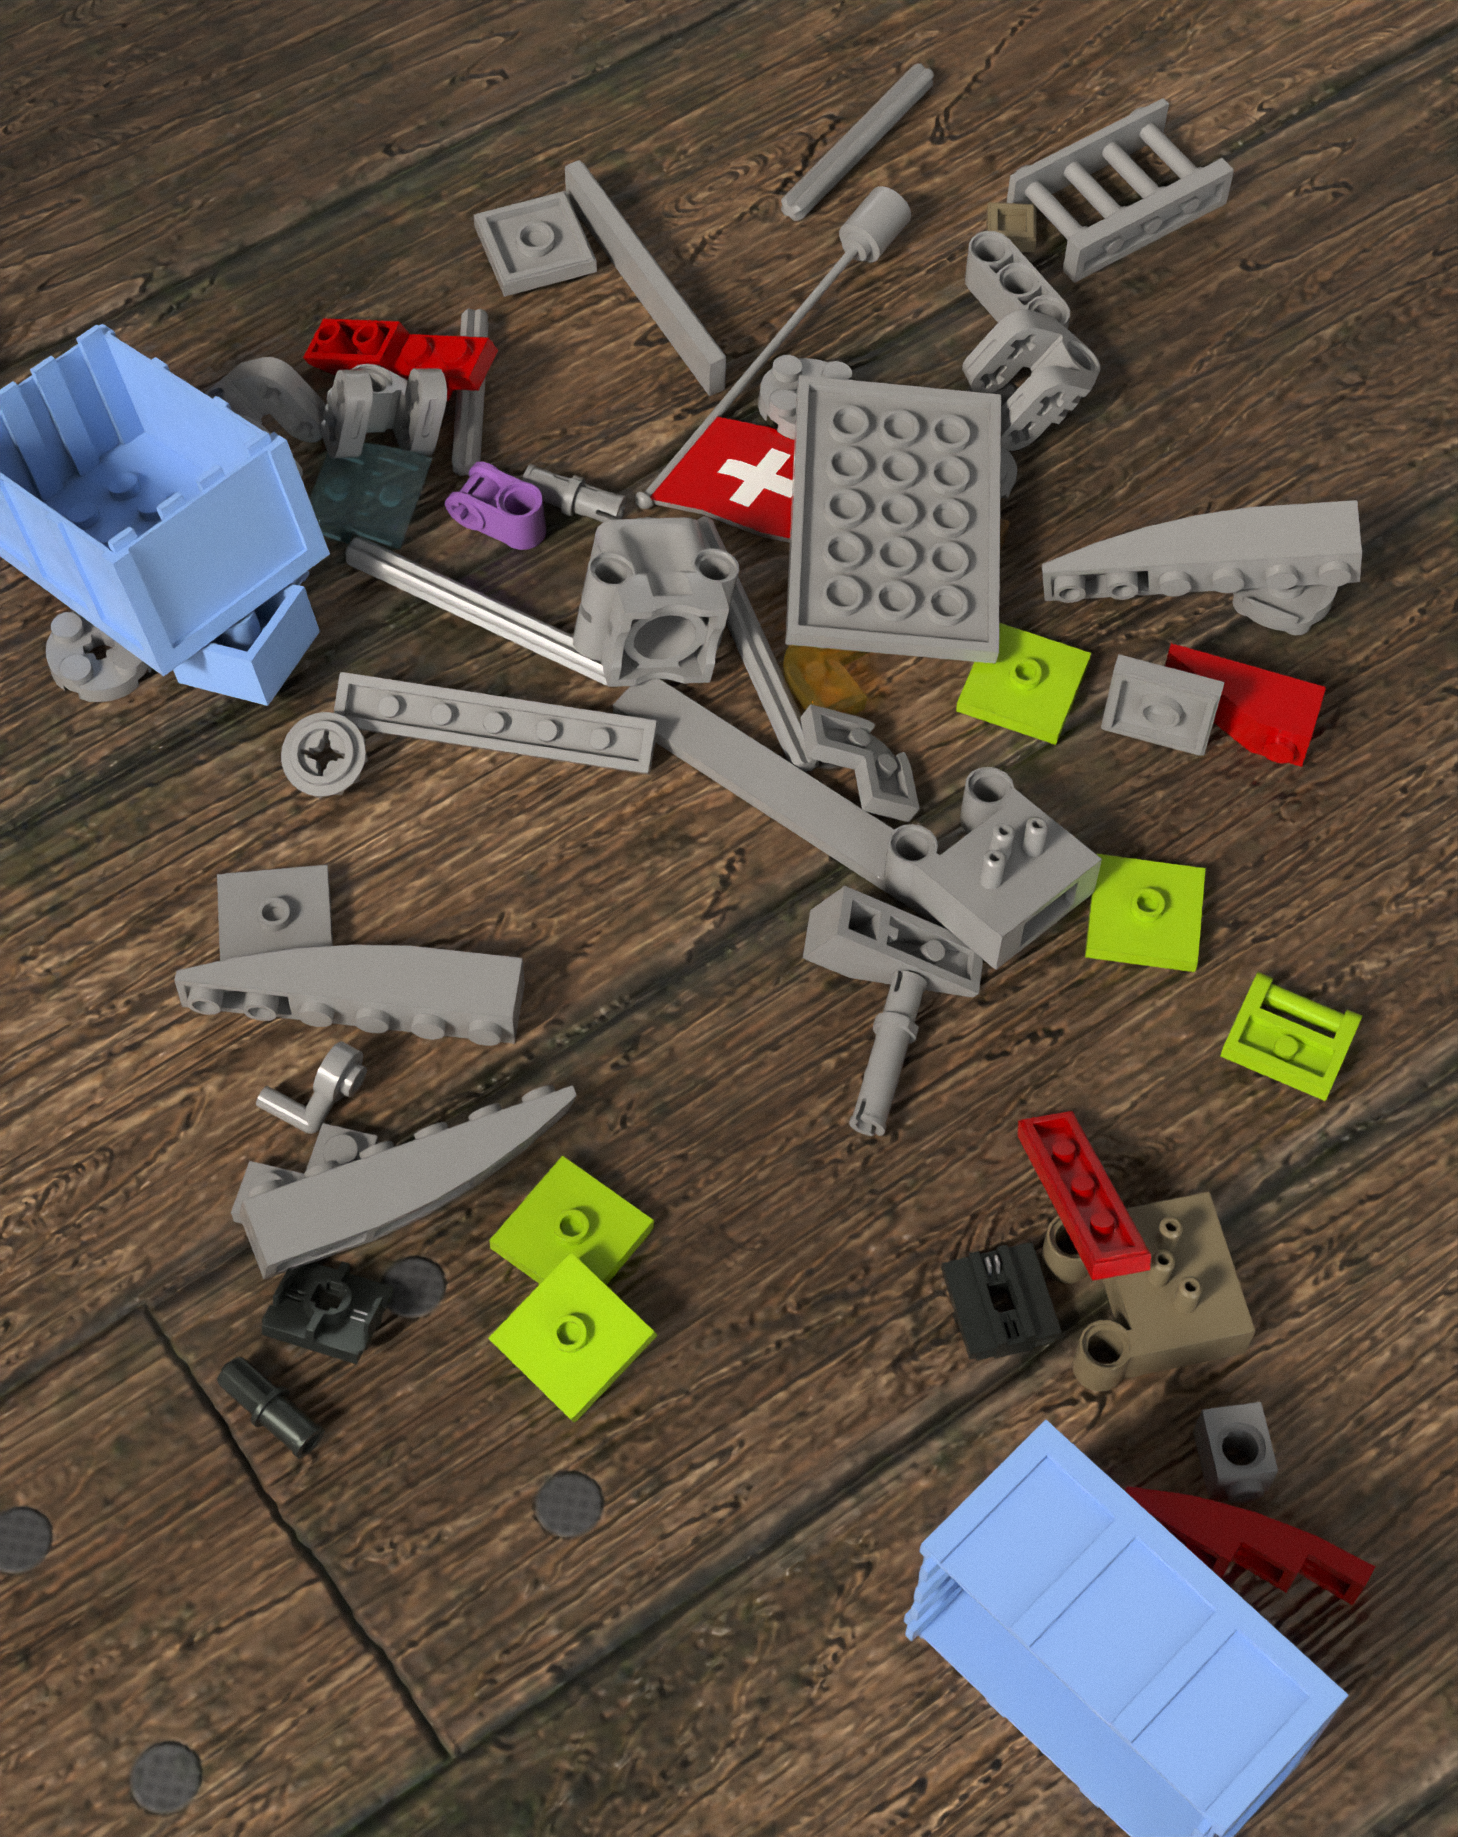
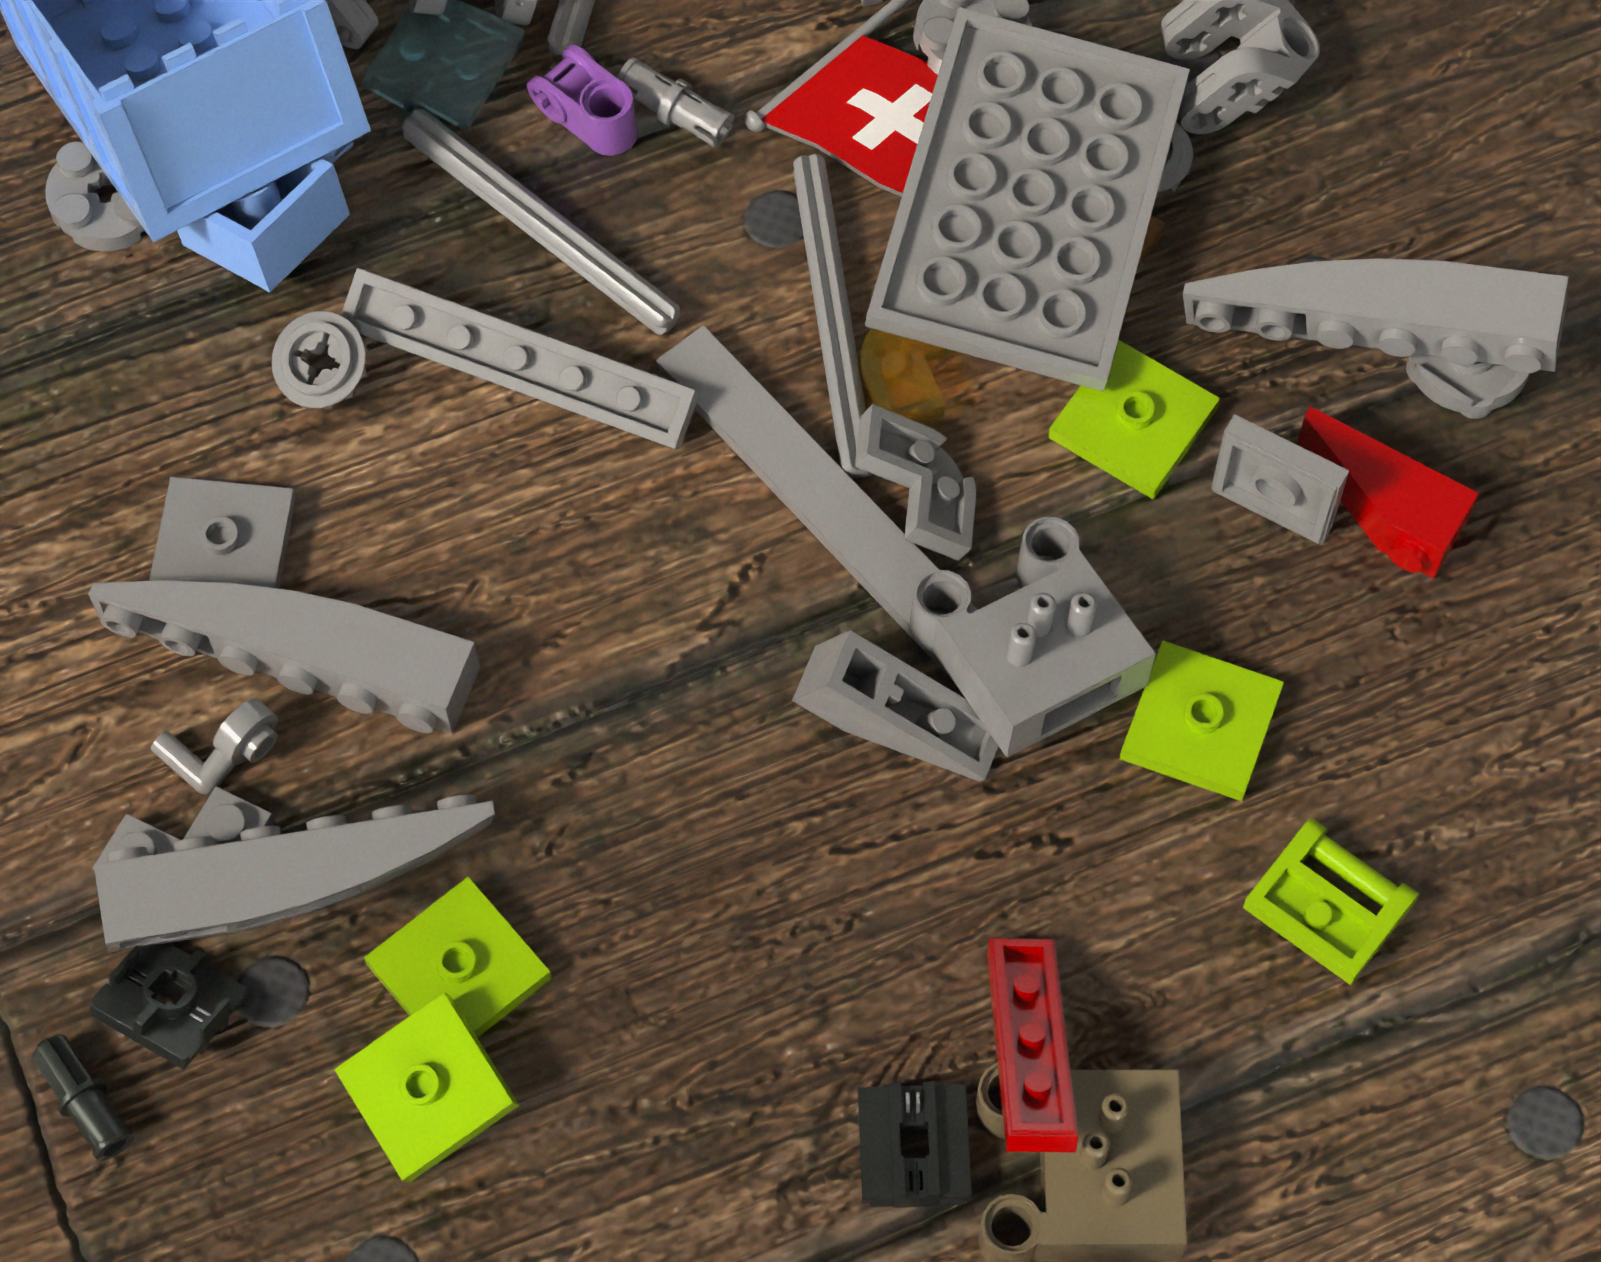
camera: 15 degrees right, 5 degrees up
light grey piece [573,517,739,687] -> none
light grey pin [849,971,927,1136] -> none

